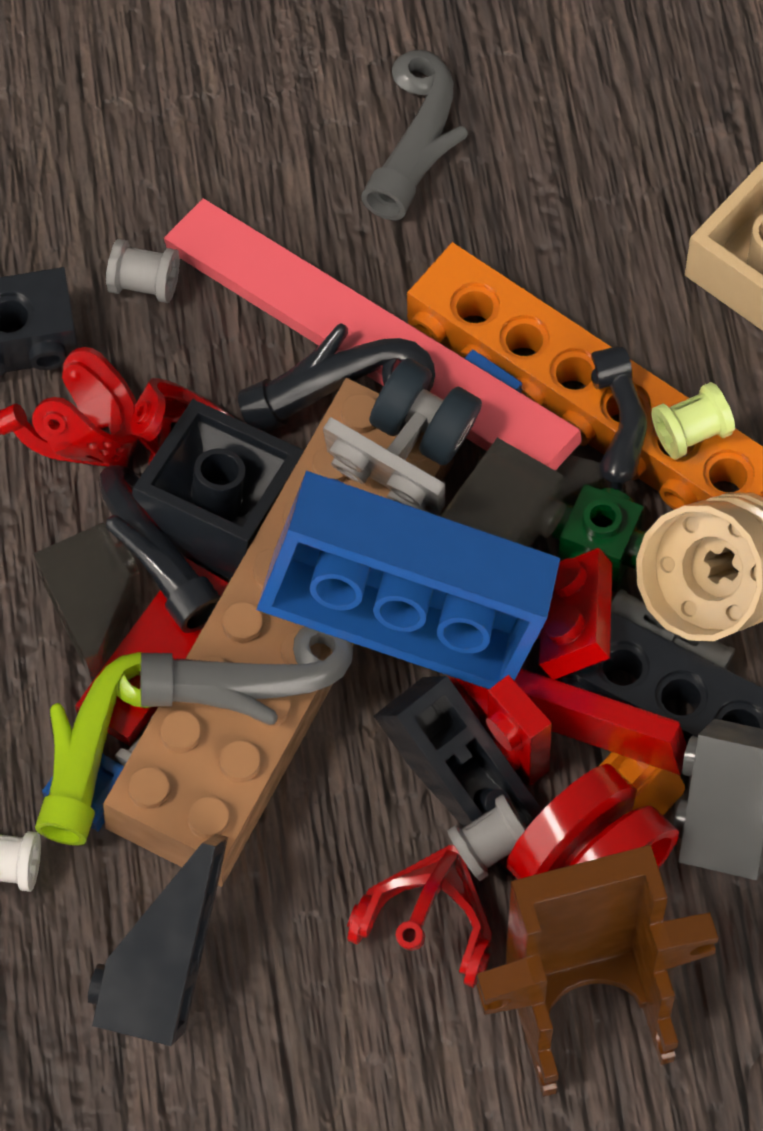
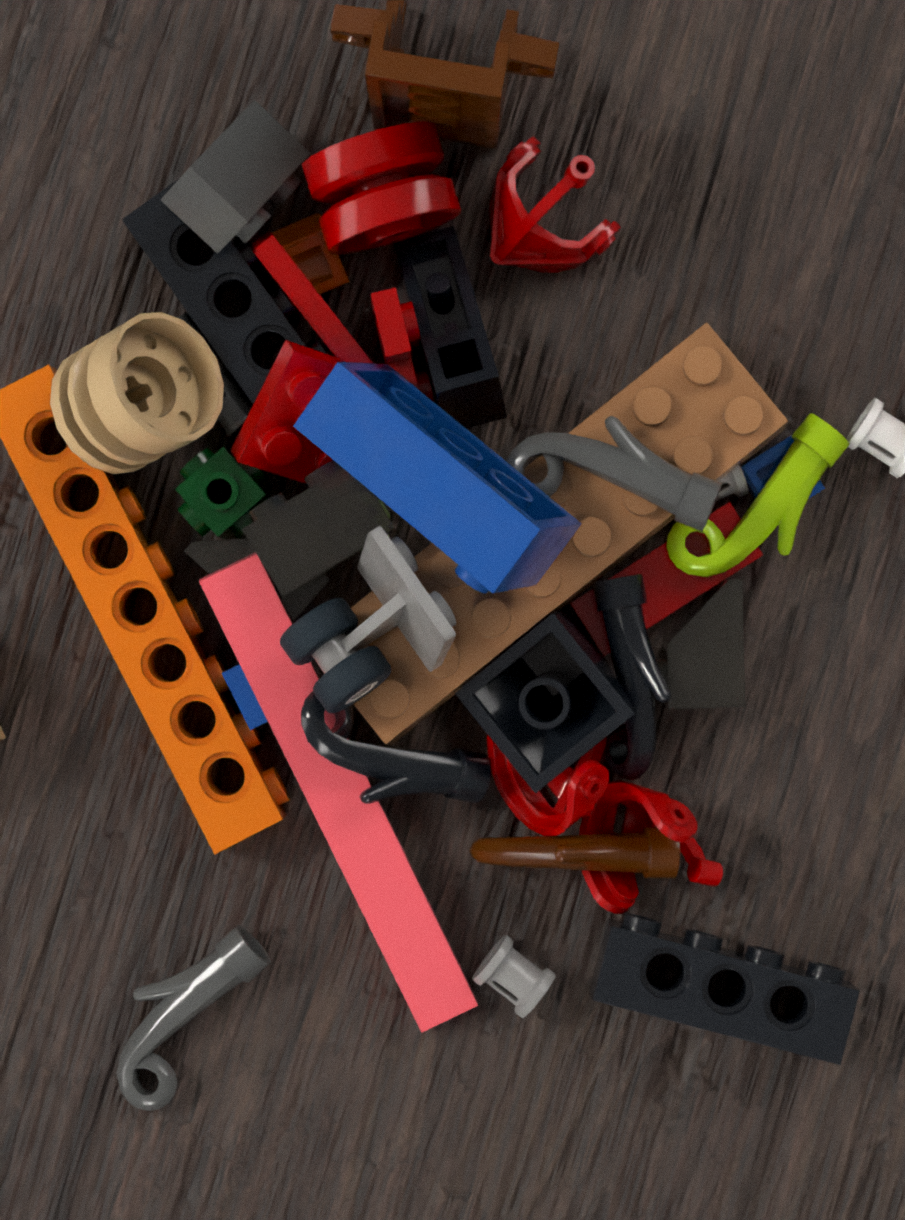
camera: 160 degrees left, 25 degrees up
black slope [88,834,228,1046] -> none
light grey bush [447,794,527,881] -> none
black piece [591,347,648,493] -> none
yellowish green bush [651,382,735,460] -> none
none -> reddish brown plant [469,827,680,878]

